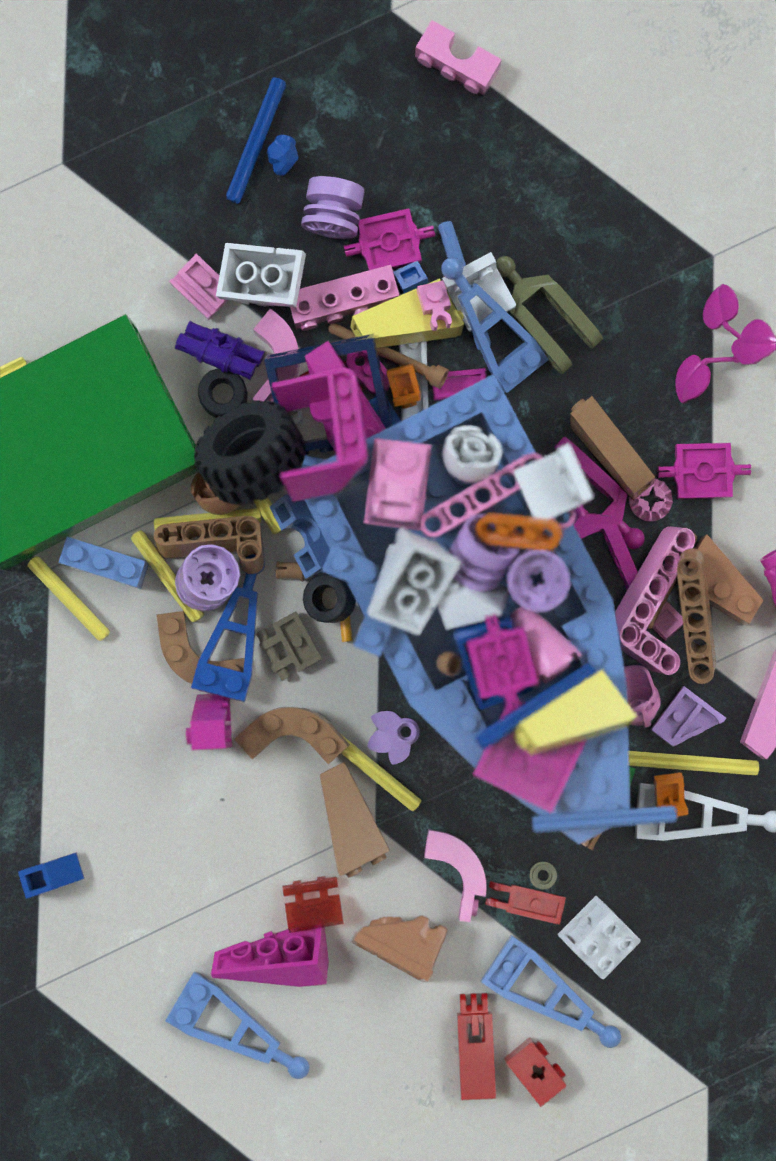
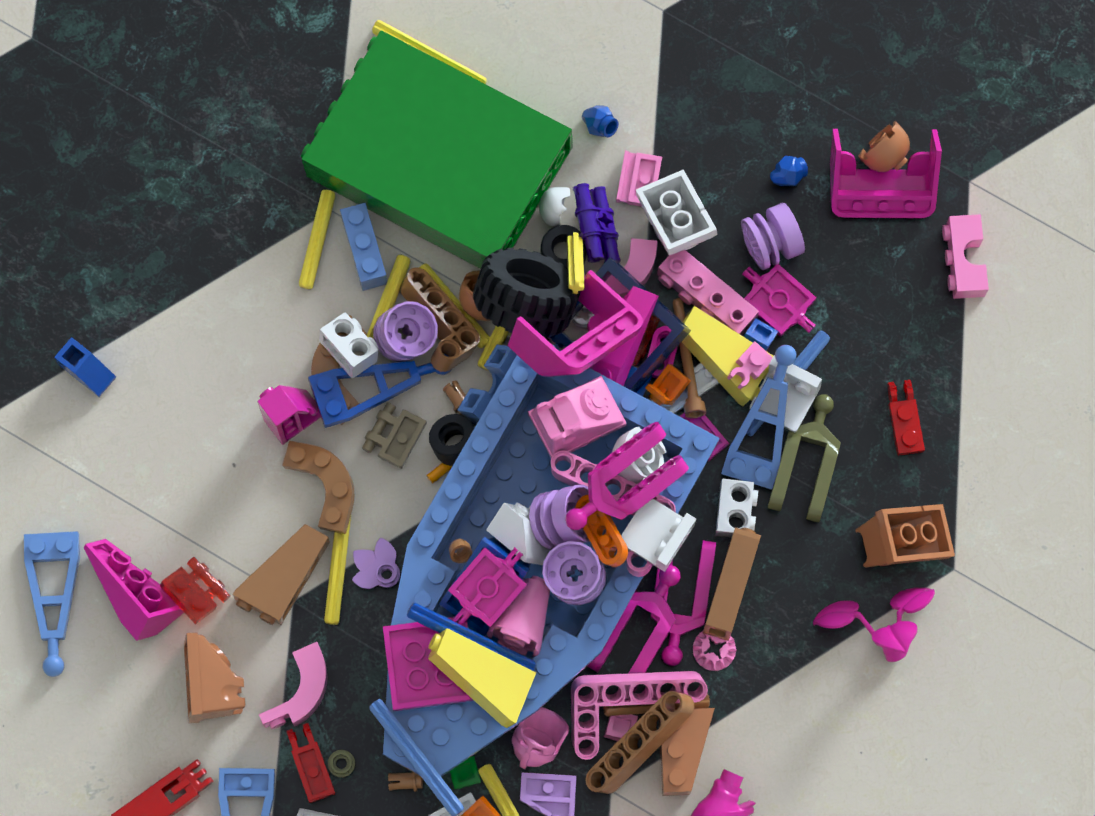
camera: 55 degrees right, 10 degrees down
blue axle [226,77,286,203] -> none
medium blue plate [322,545,392,657] -> none
white piece [367,527,461,635] -> none
dark pink plate [657,443,751,499] -> none
none -> white brick [319,312,379,379]
none -> white hair [539,187,570,226]
none -> dark pink piece [565,422,689,530]
none -> light yellow axle [567,232,584,294]
none -> blue rock [582,105,619,137]
none -> white brick [715,479,758,538]
none -> dark pink windscreen [830,129,942,218]
none -> nougat piece [856,504,955,568]
none -> nougat cylinder [858,121,910,172]
none -> red hinge [887,380,925,456]

